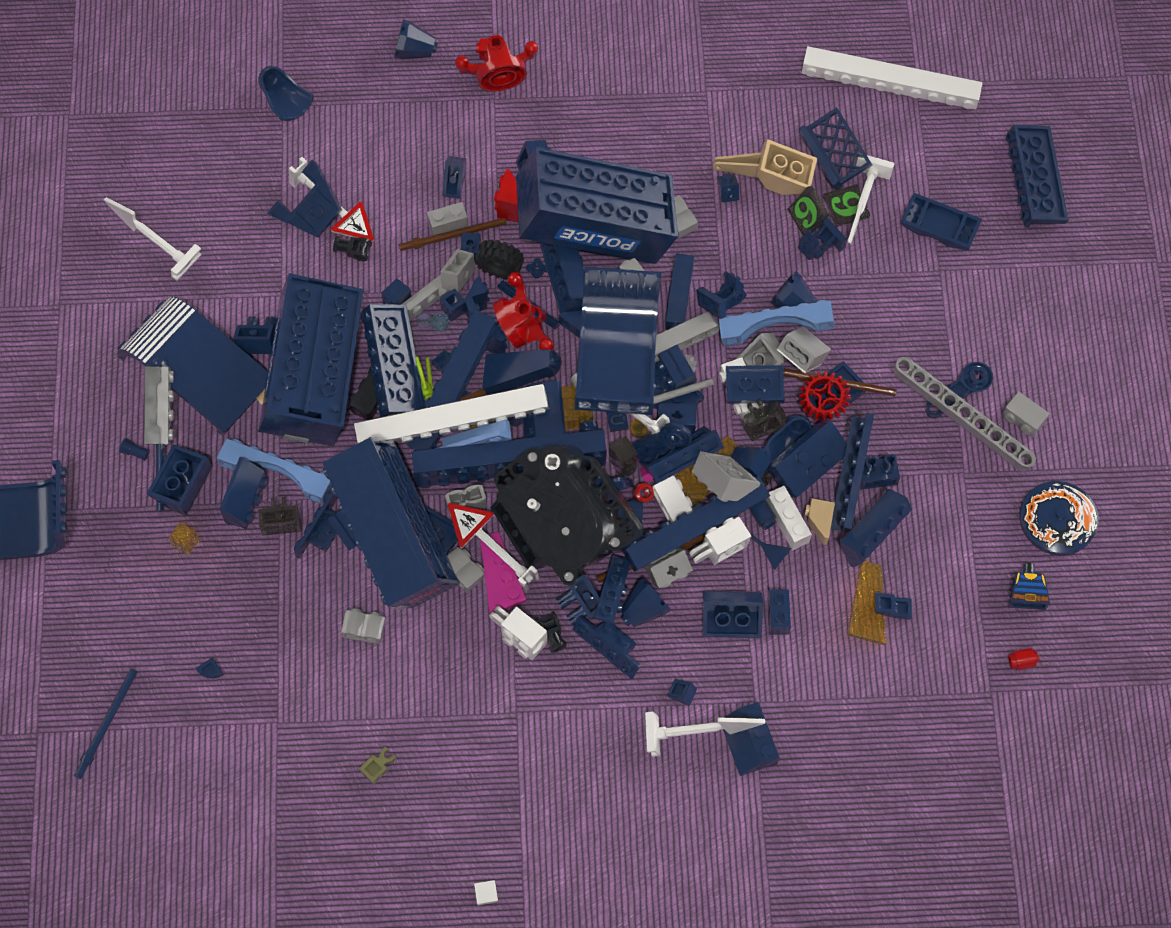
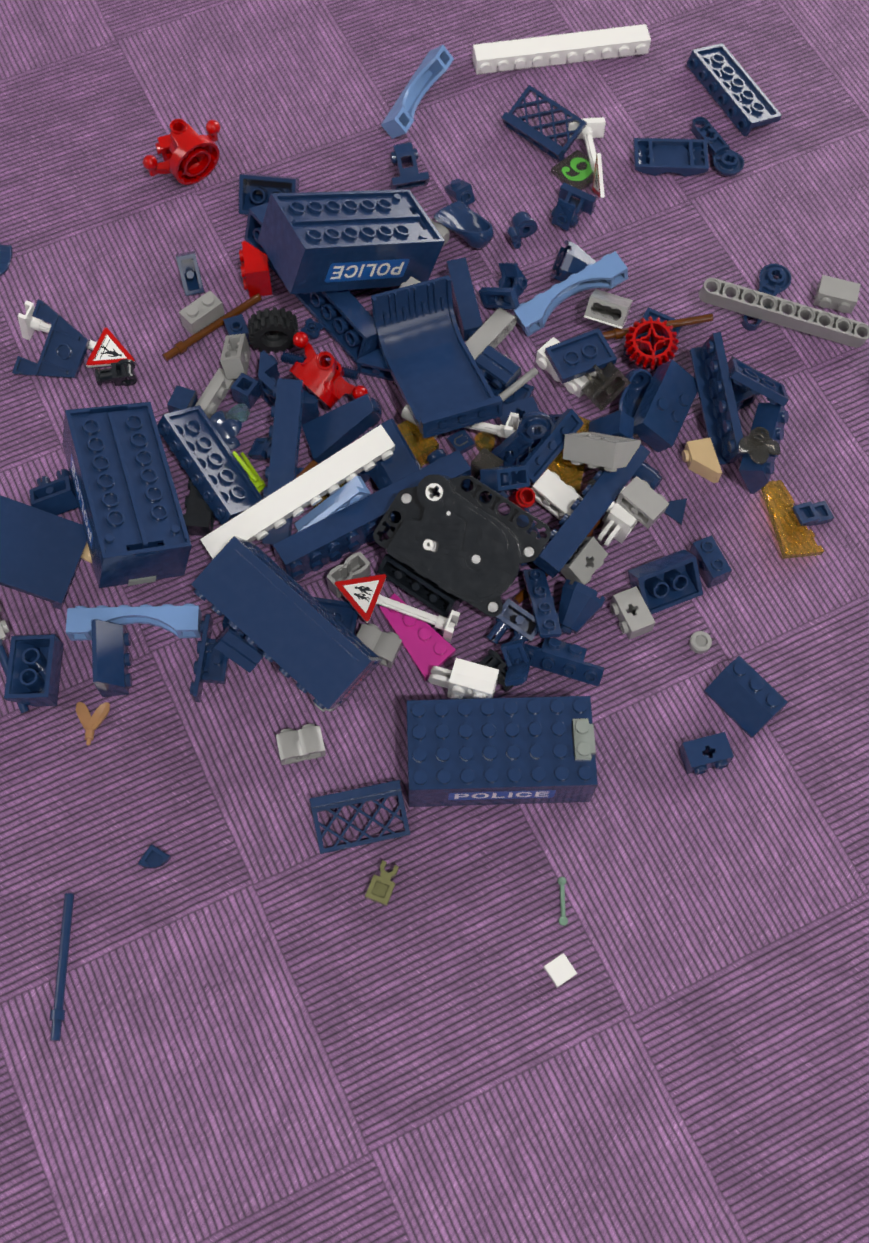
camera: 25 degrees left, 0 degrees up
clear yellow brick [169,522,199,555] -> none
clear smoke brick [258,497,301,536] -> none
dark blue cone [394,19,438,58] -> none
white piece [645,712,765,757] -> none
dark blue slope [667,679,697,706] -> none
tan slope [713,139,817,195] -> none
light grey slope [737,333,784,366] -> none
white brick [766,486,812,551] -> none
clear smoke tile [787,186,829,235] -> none
none -> medium nougat piece [76,702,110,746]
none -> dark blue plate [209,411,242,450]
none -> dark blue slope [239,173,299,214]
none -> dark blue fence [309,780,411,854]
none -> medium blue arch [381,45,454,139]
none -> dark blue tile [390,142,430,190]
none -> dark blue piece [407,696,598,807]
none -> dark blue hair [433,200,494,249]
none -> dark blue brick [480,465,530,491]
none -> dark blue bracket [501,639,531,686]
none -> dark blue piece [507,211,538,249]
none -> sand green hinge [558,877,568,926]
none -> light grey brick [610,586,656,640]
none -> light grey brick [616,476,669,529]
none -> dark blue brick [678,732,734,775]
none -> light grey tile [689,631,712,654]
none -> dark blue beam [691,117,745,176]
none -> dark blue plate [728,356,789,407]
none -> clear smoke plate [738,427,780,465]

